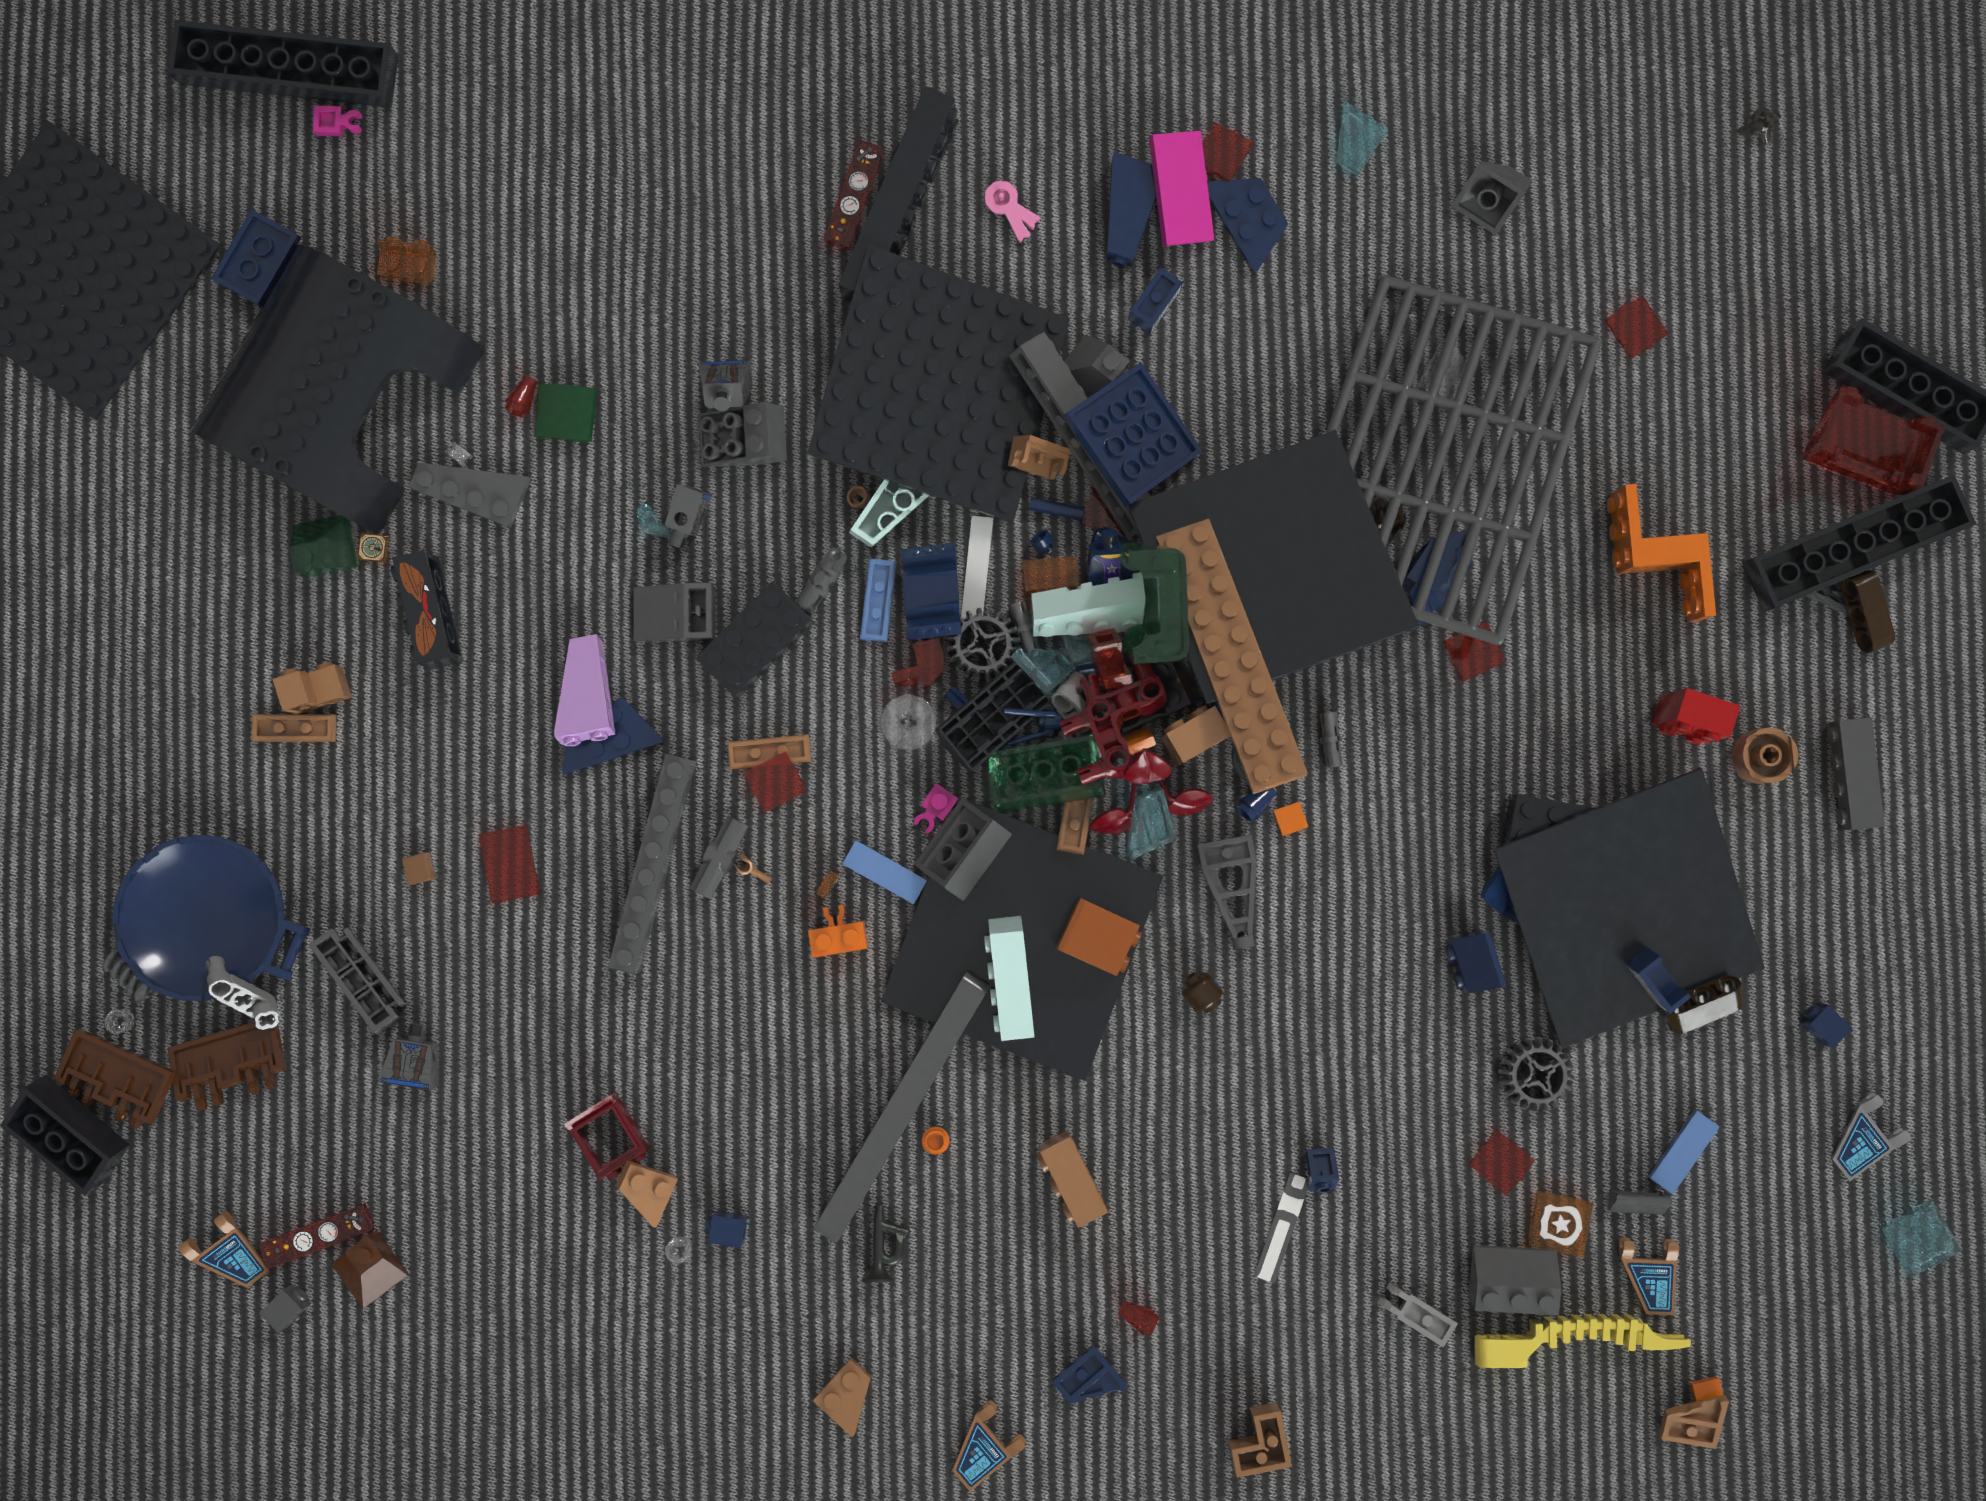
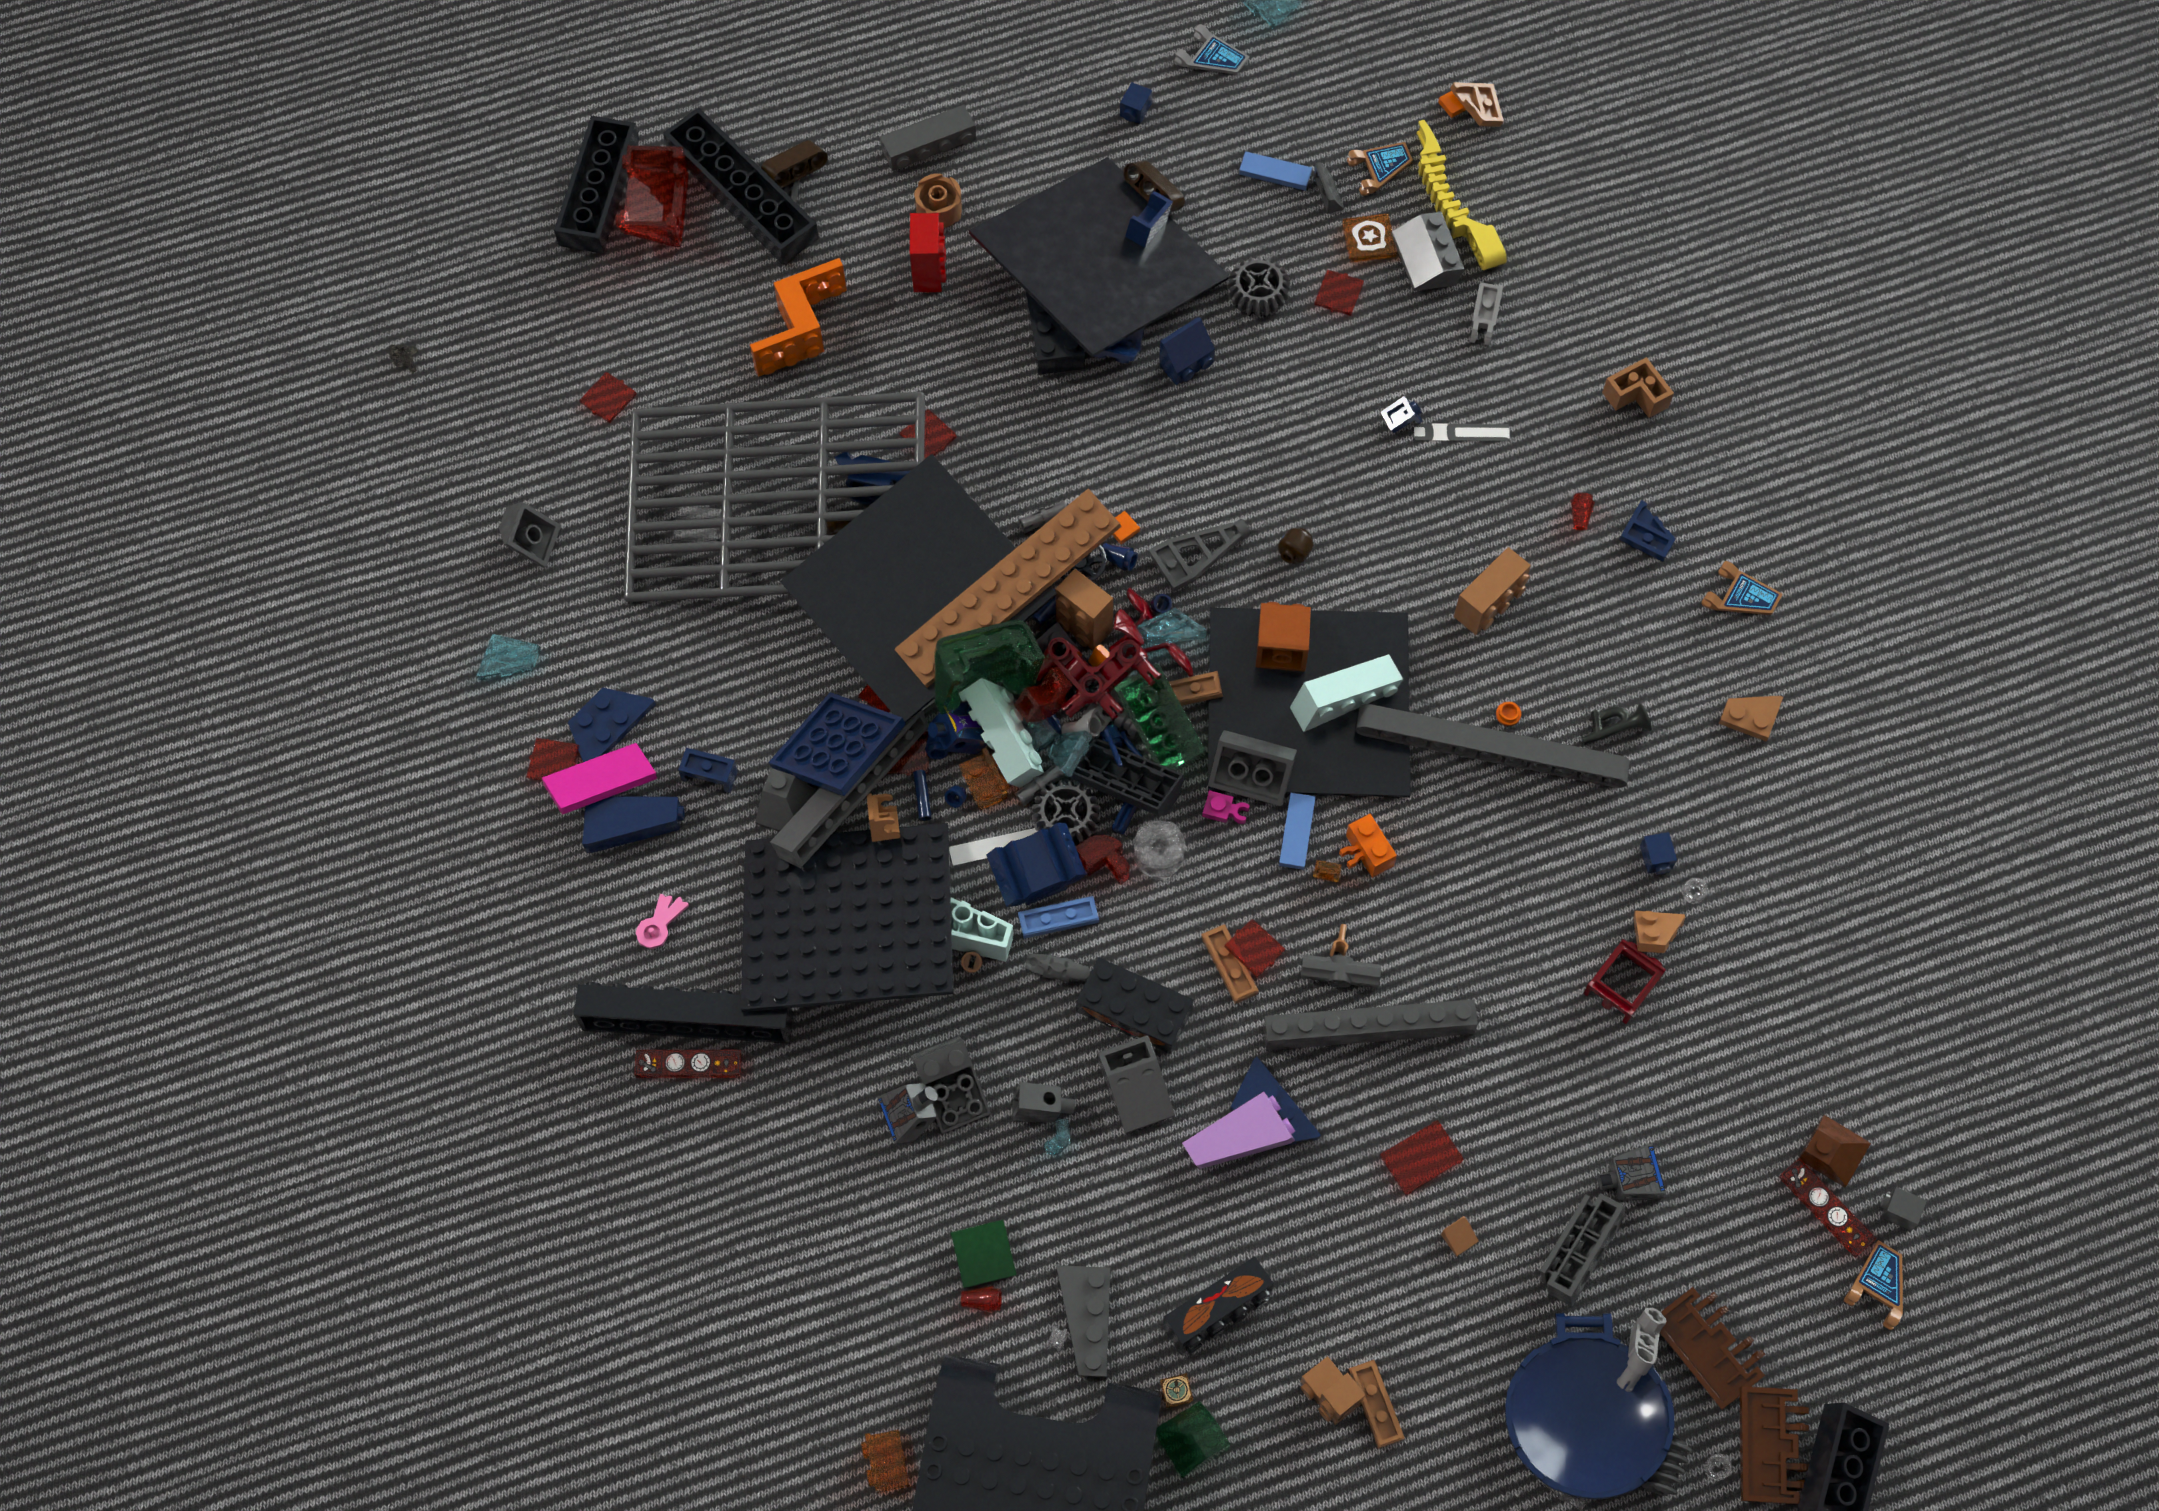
camera: 110 degrees left, 20 degrees down
none -> dark blue hinge [1150,594,1172,614]

